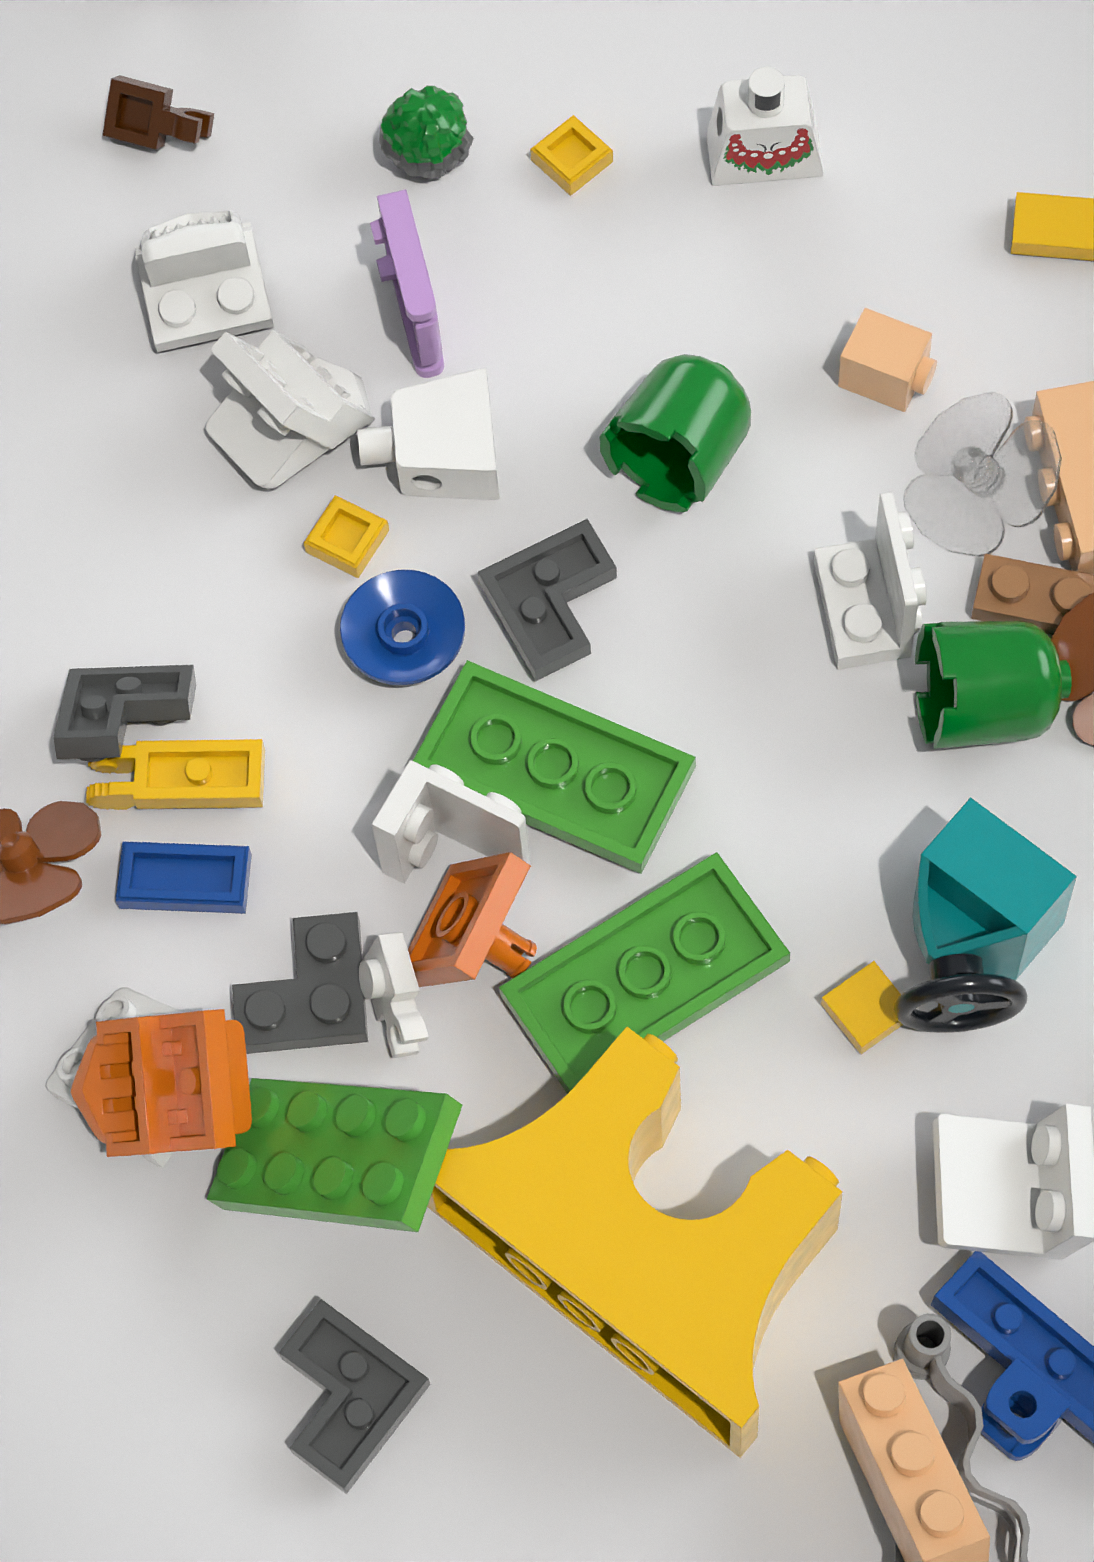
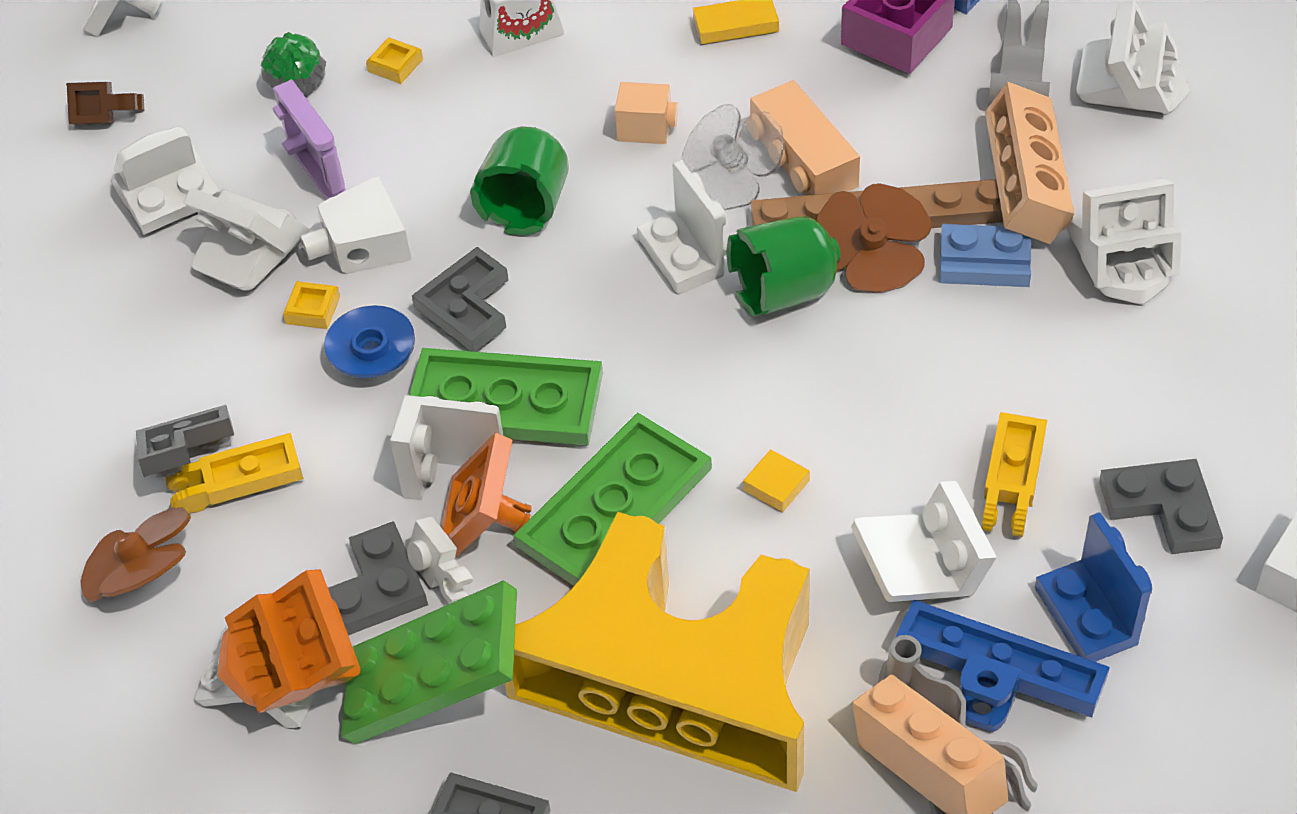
camera: 20 degrees left, 15 degrees down
blue tile [116,841,252,914] -> none
teal piece [894,797,1077,1033] -> none

